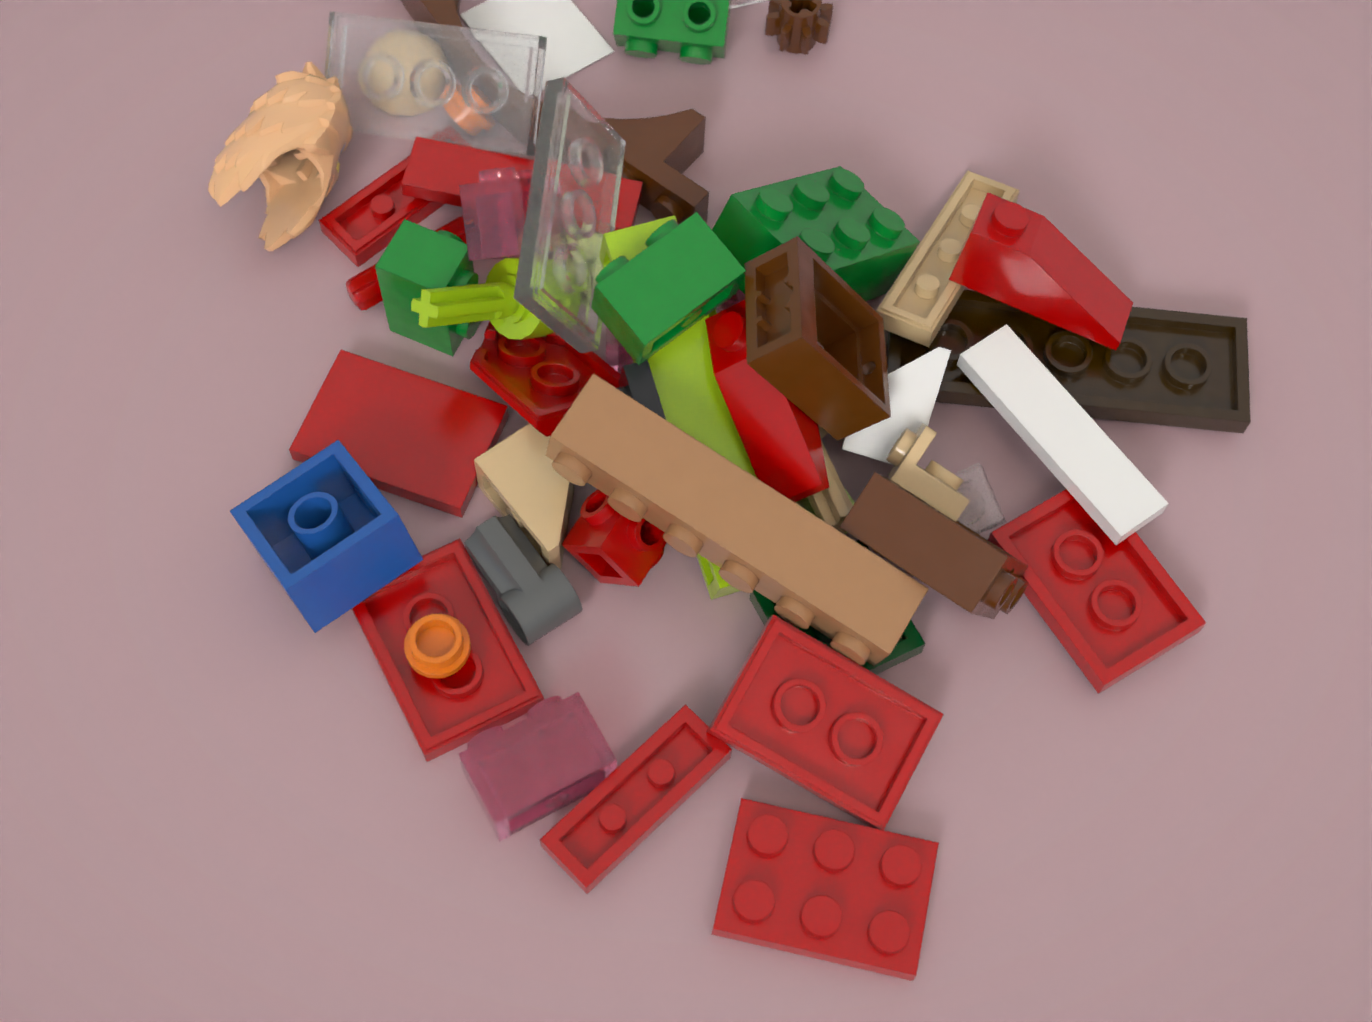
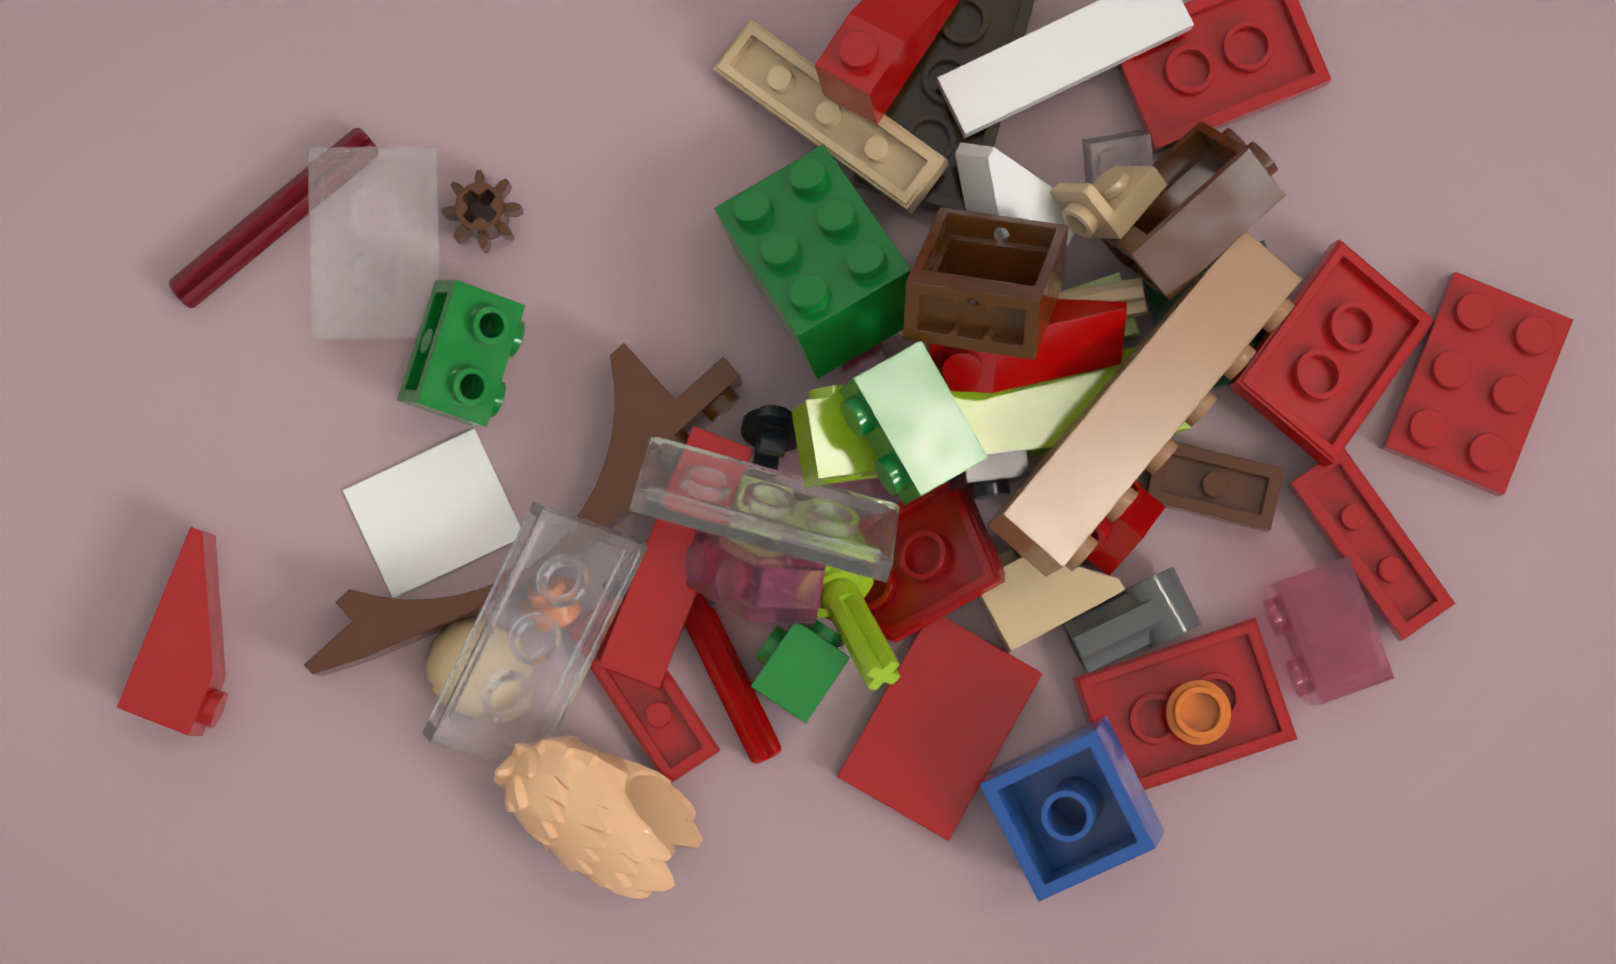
camera: 75 degrees left, 20 degrees up
none -> reddish brown plate [1146,441,1285,532]

